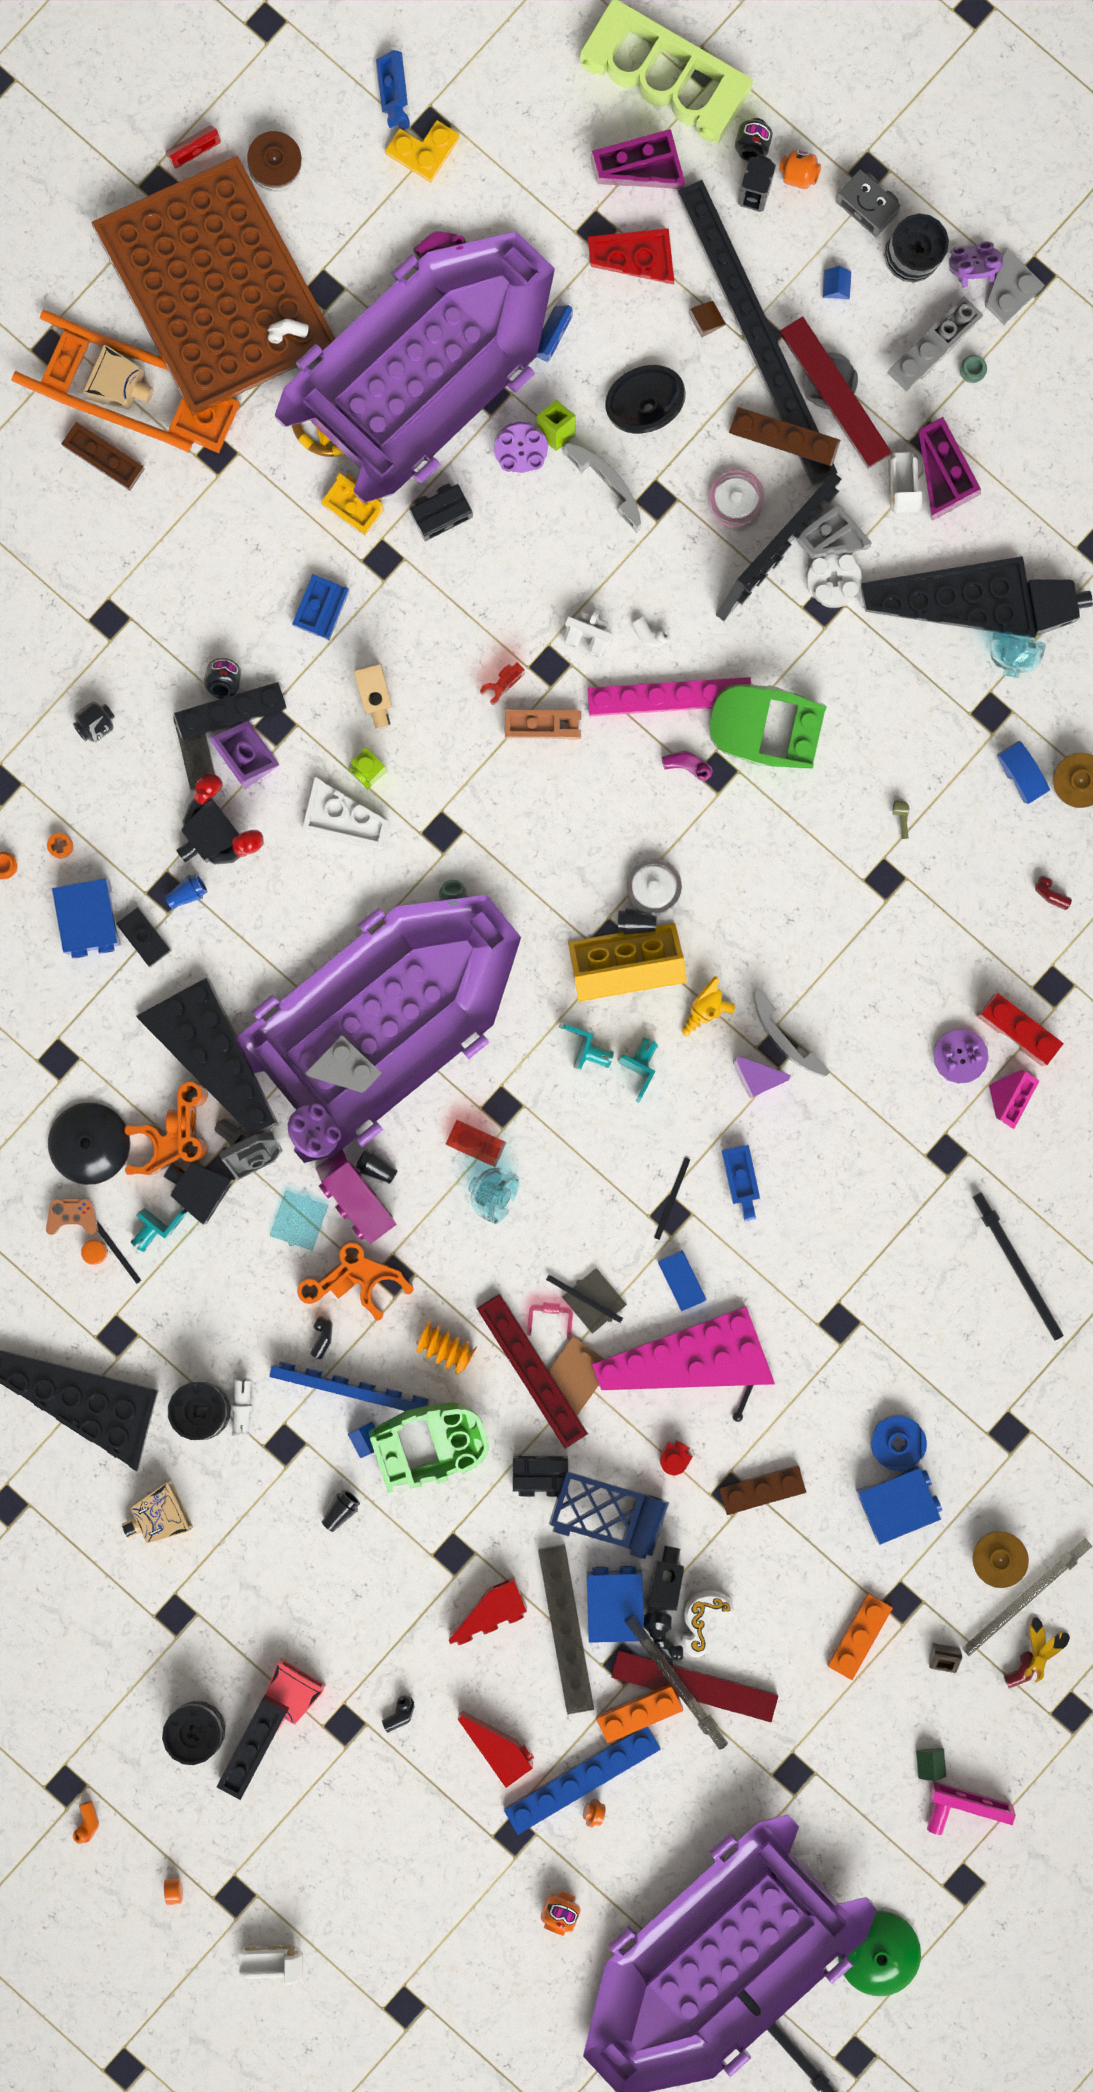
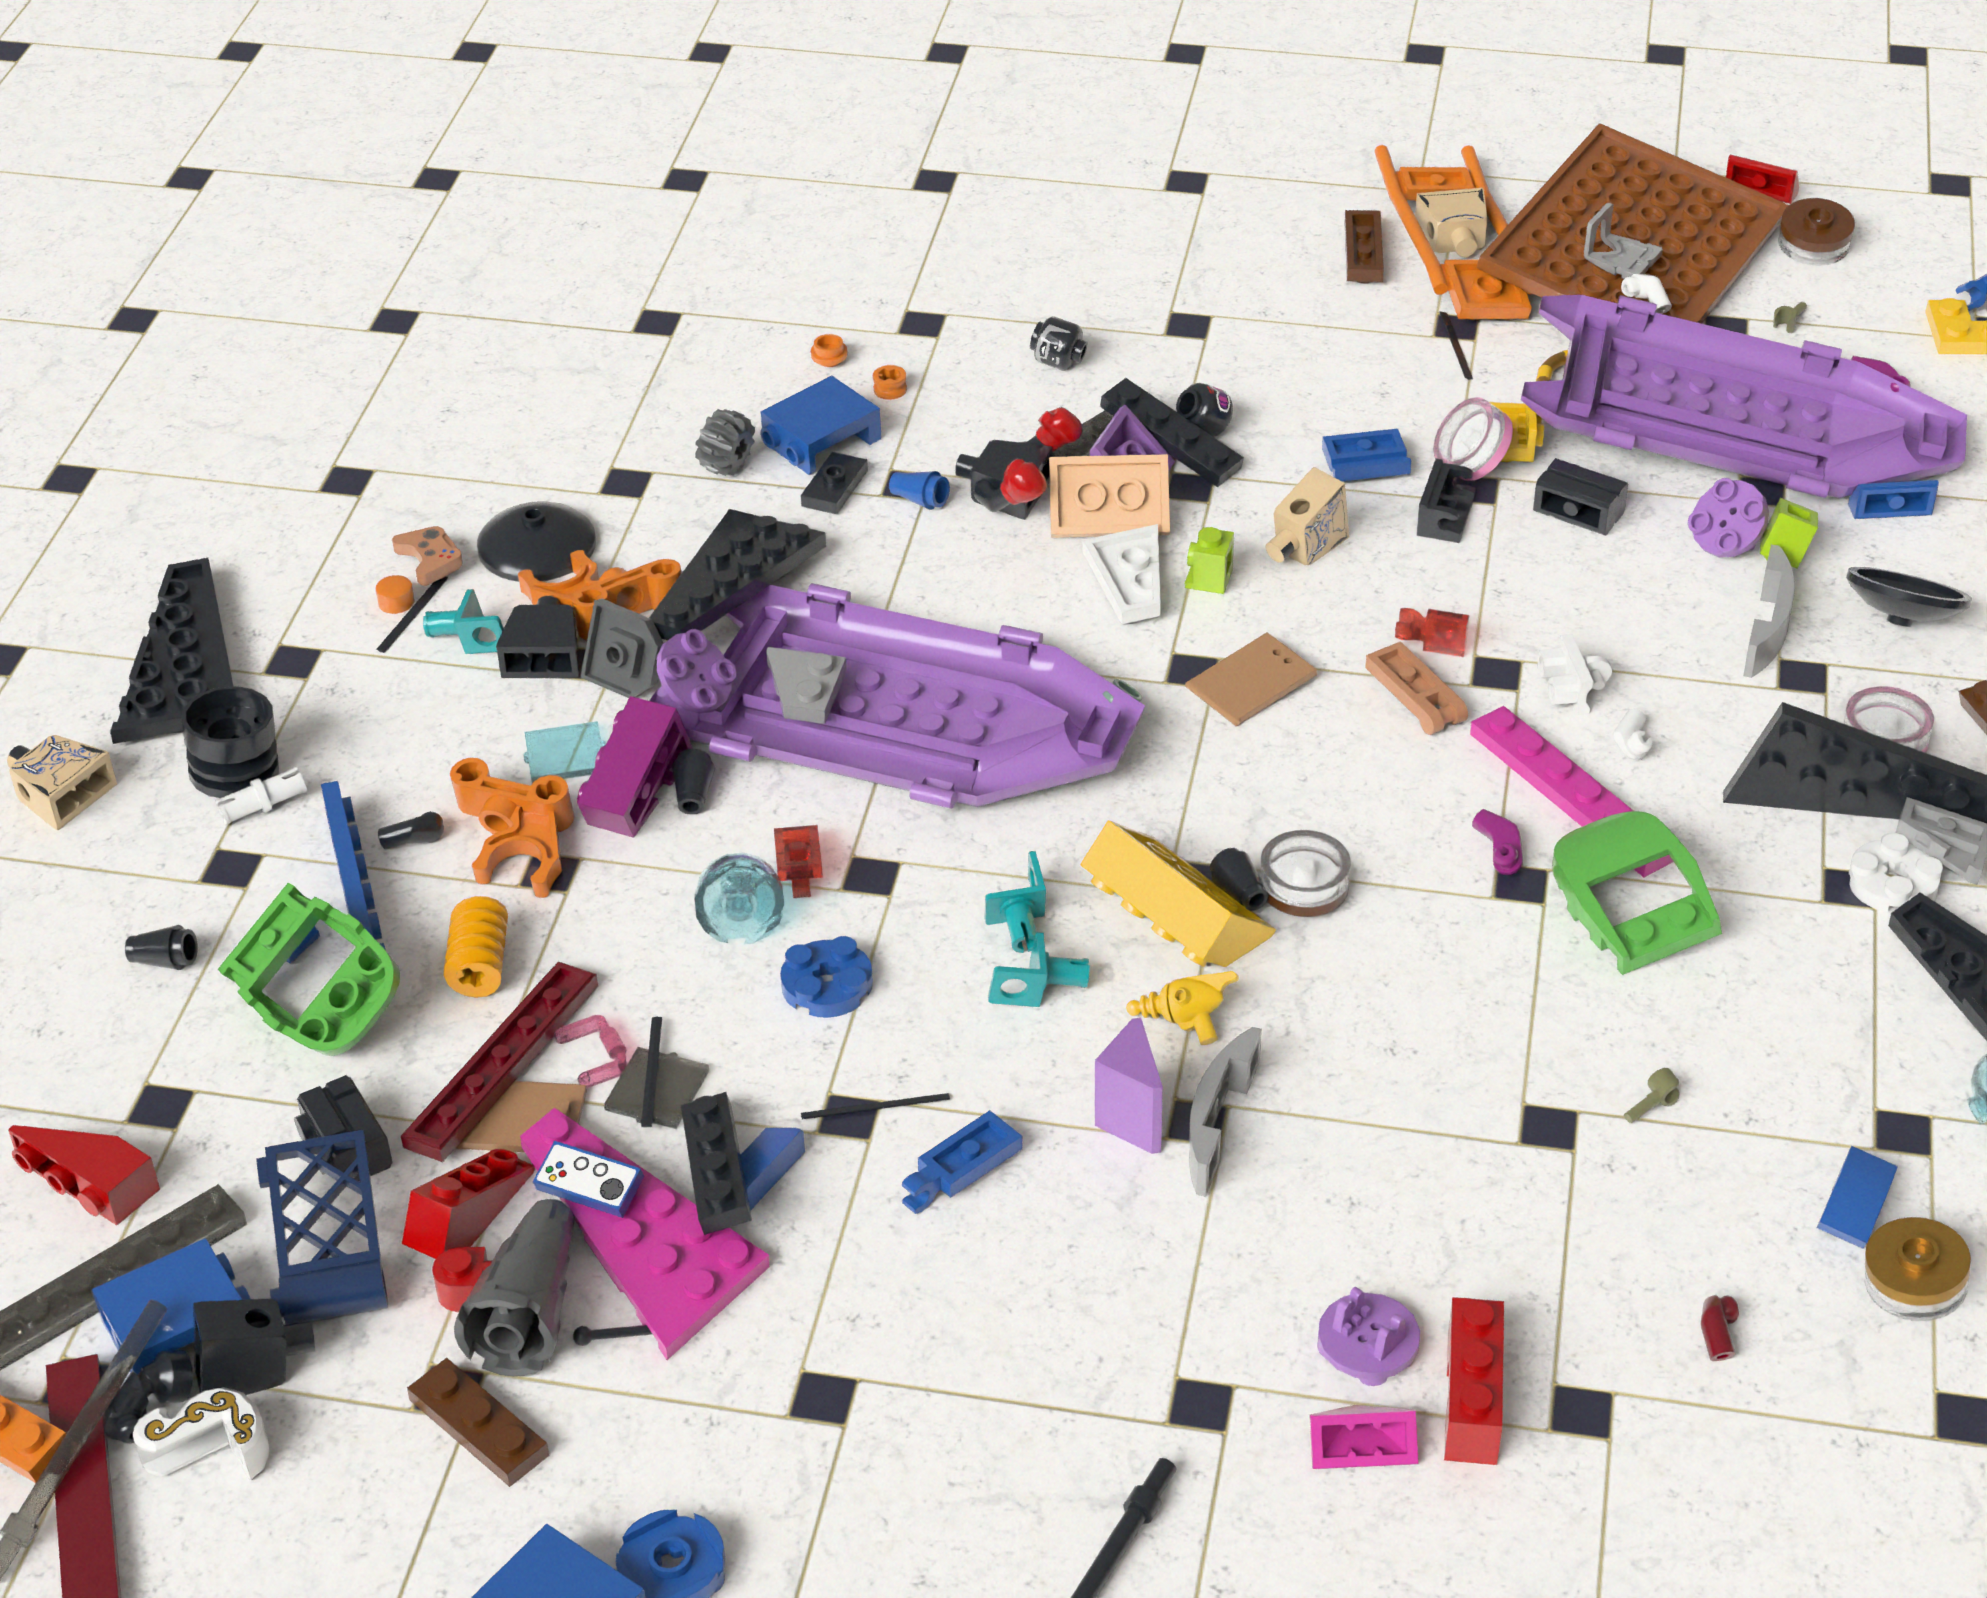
camera: 55 degrees right, 45 degrees down
none -> red slope [402,1149,535,1259]
none -> dark grey cone [454,1199,575,1377]
none -> tile [533,1140,644,1218]
none -> black plate [681,1092,752,1235]
none -> dark grey gear [695,409,755,476]
none -> blue plate [780,936,873,1018]
none -> light nougat plate [1049,454,1170,538]
none -> medium nougat container [1185,632,1317,726]
none -> black hinge [1417,458,1476,543]
none -> clear piece [1433,397,1513,481]
none -> black piece [1439,311,1473,380]
none -> light grey piece [1584,203,1663,279]
none -> olive hand [1773,302,1807,333]

